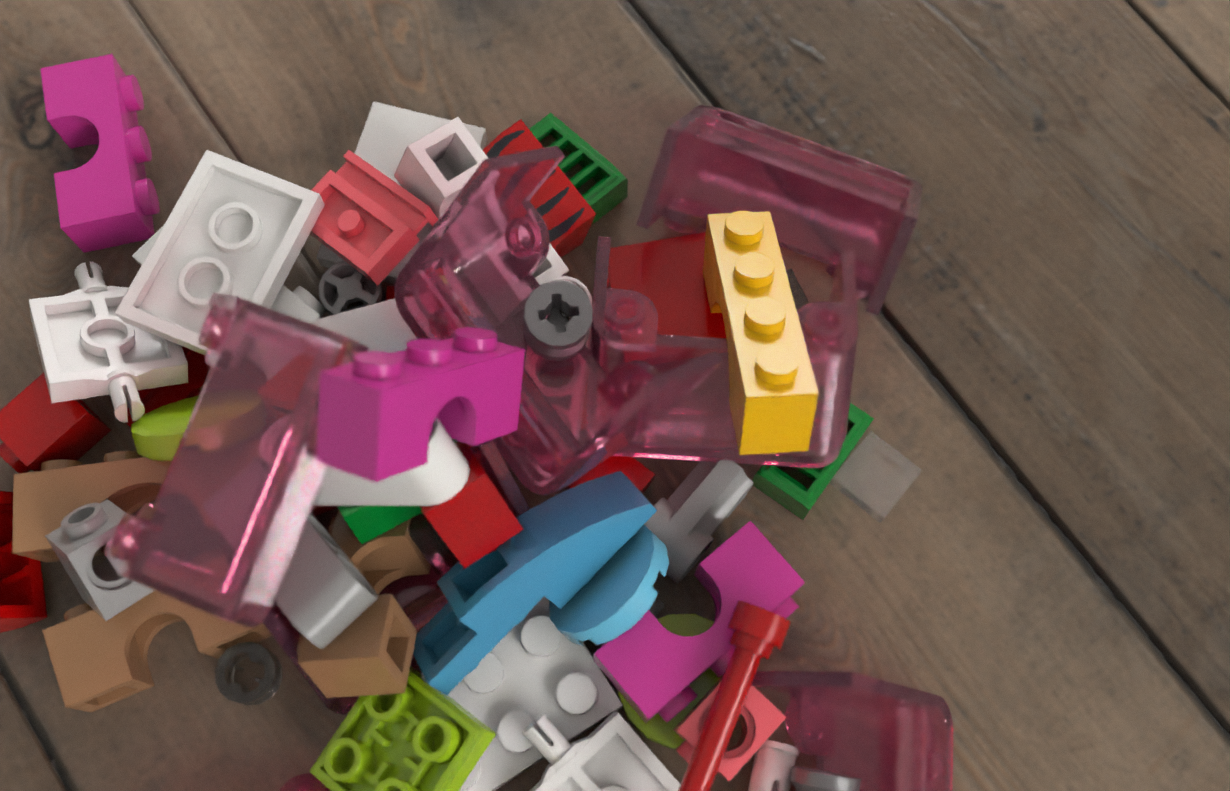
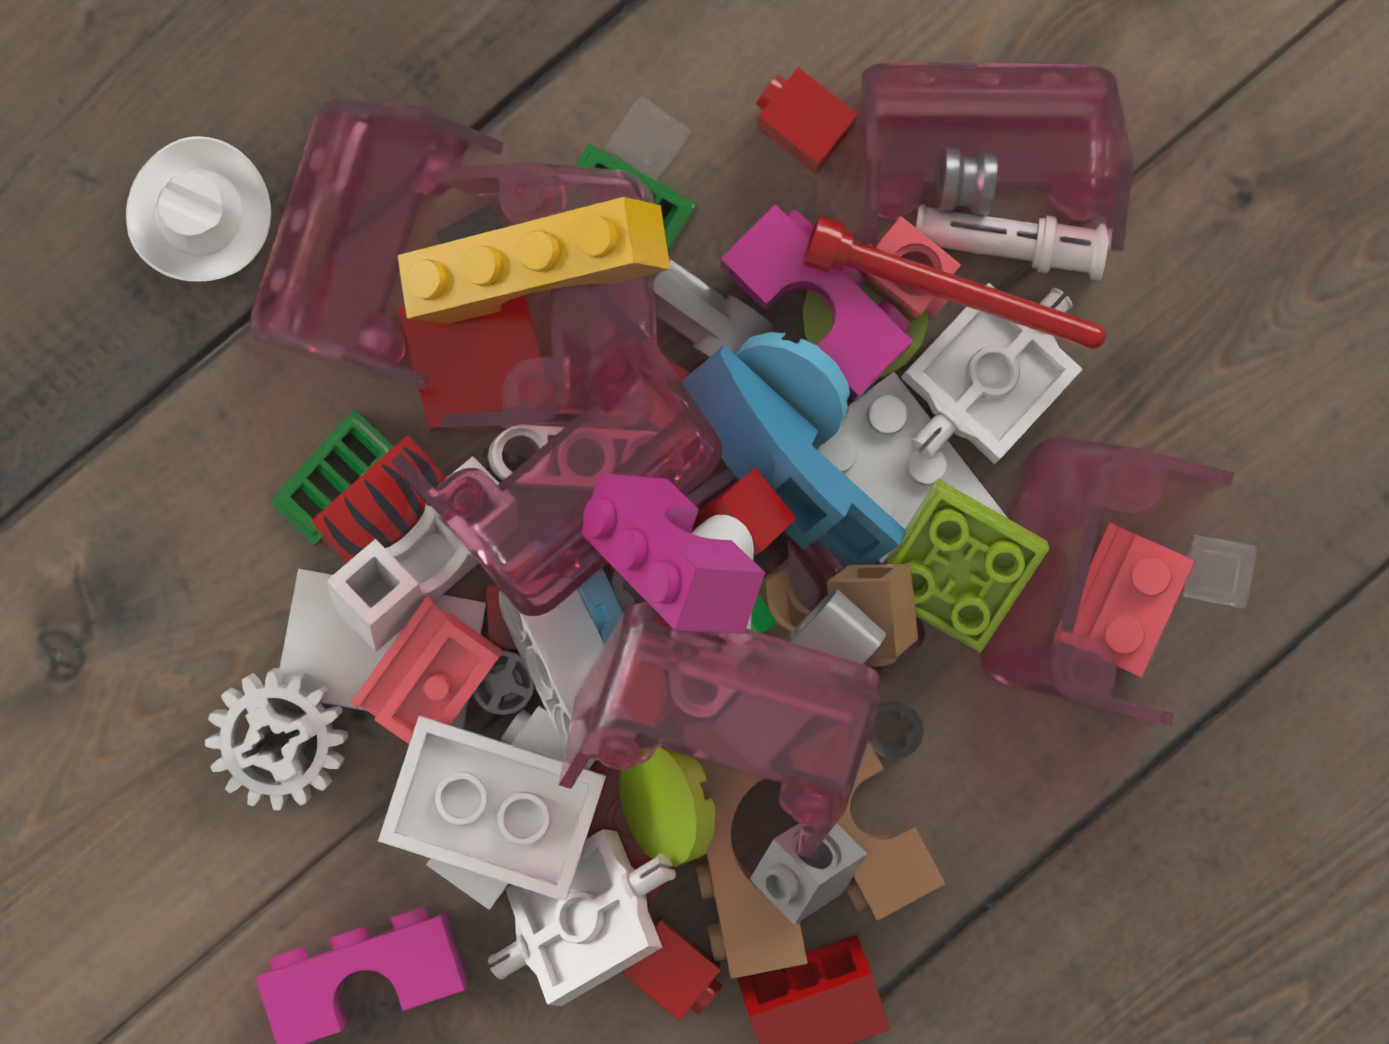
camera: 90 degrees left, 15 degrees up
flat silver wheel [524,280,593,361] -> none
none -> white hat [126,136,271,281]
none -> white gear [205,668,348,810]
none -> red brick [756,67,858,174]

